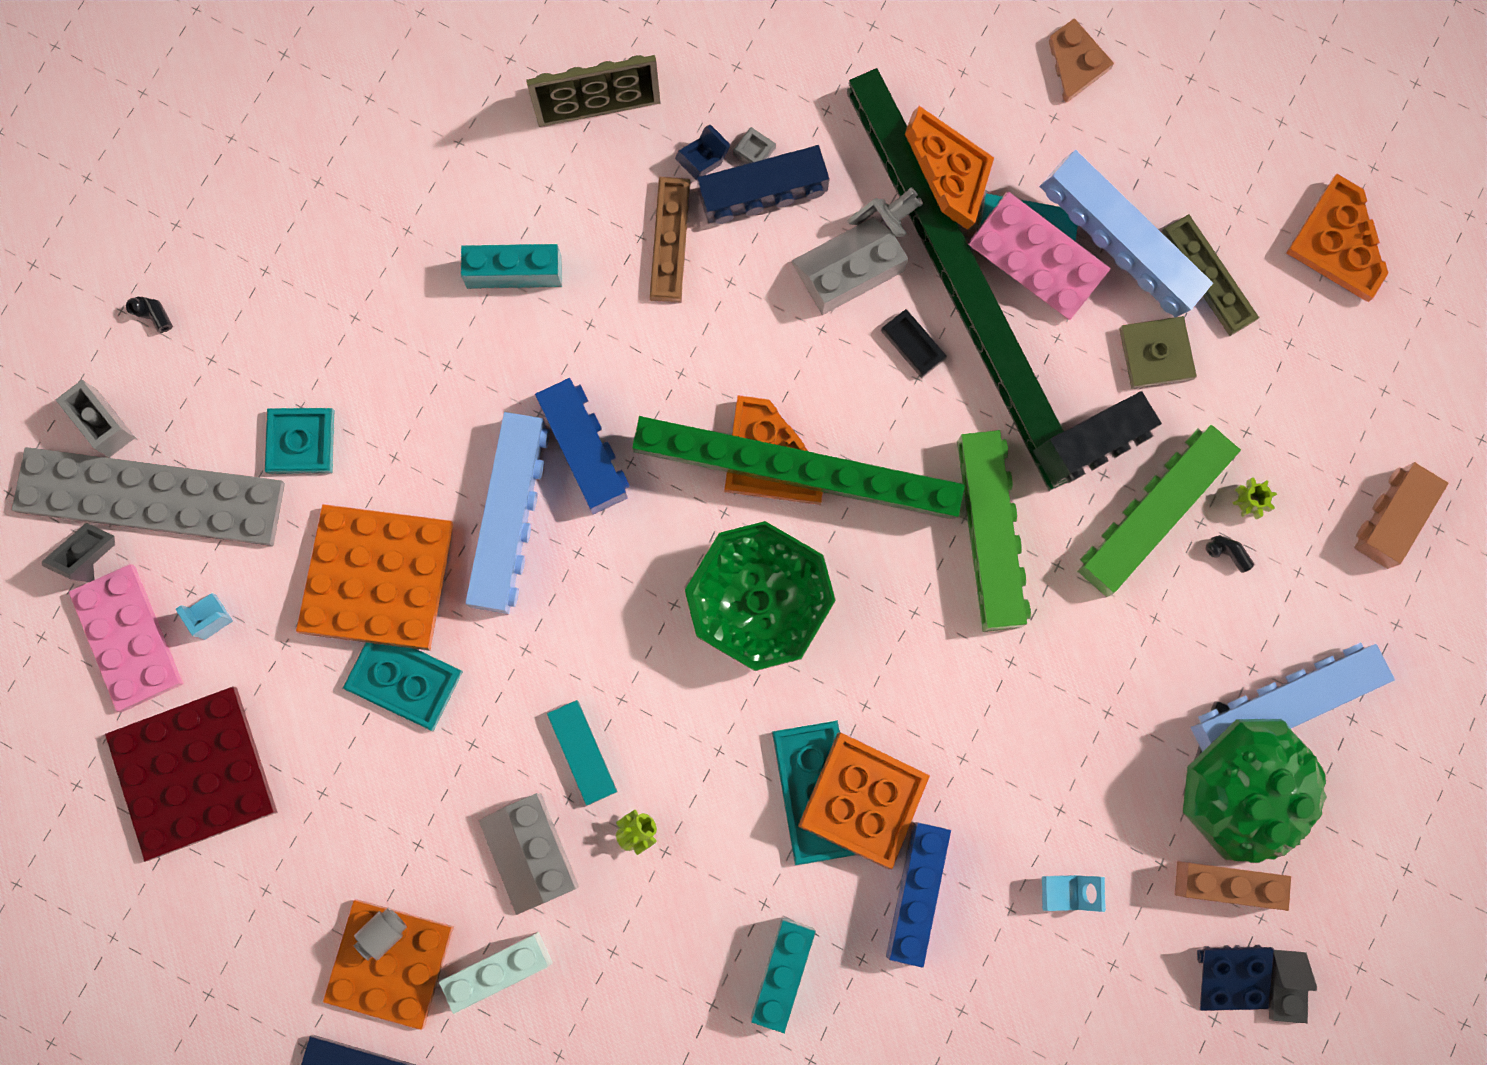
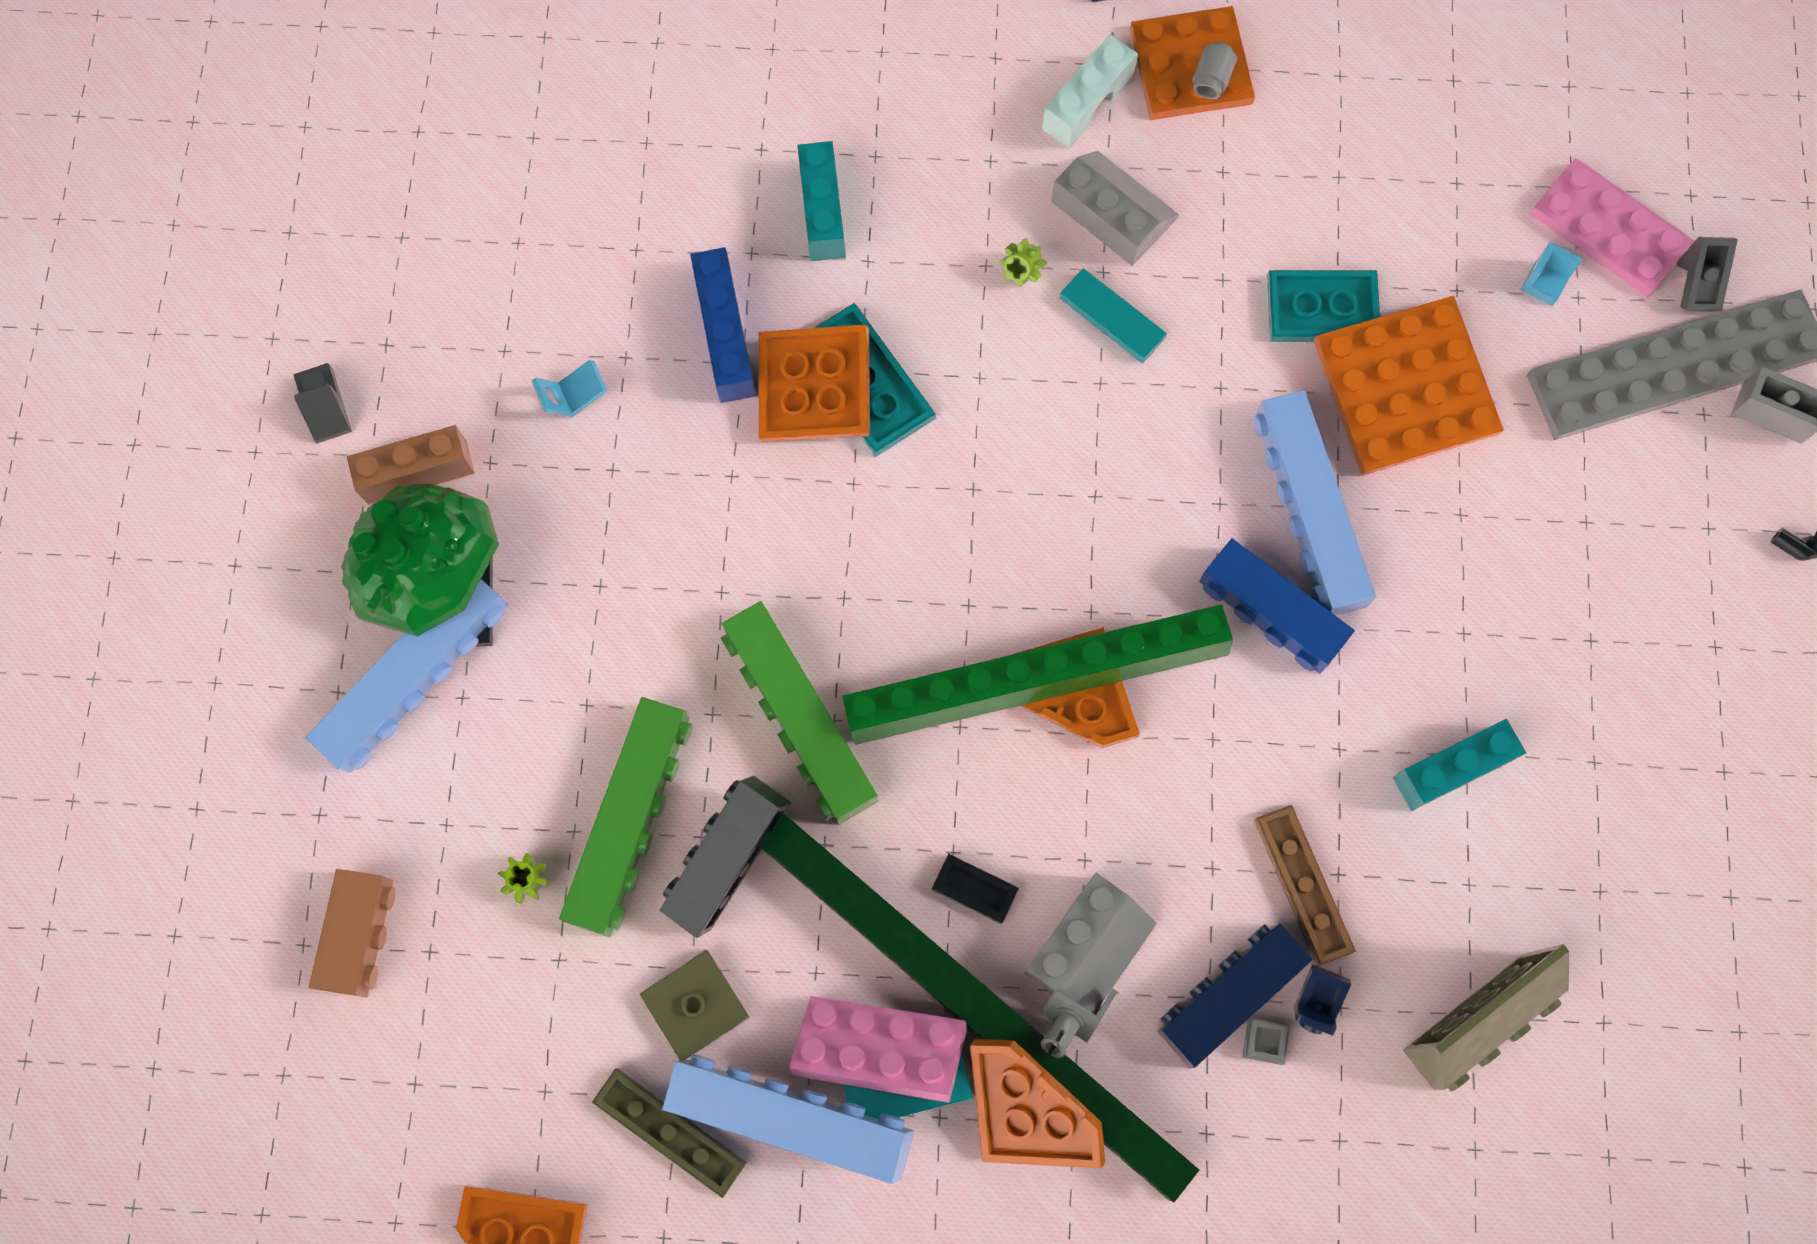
camera: 160 degrees right, 5 degrees down
dark red plate [105,686,278,862] -> none
teal tile [265,408,335,474] -> none
green rock [685,521,836,671] -> none
dark blue hinge [1197,944,1274,1011] -> none
black arm [1205,535,1255,573] -> none

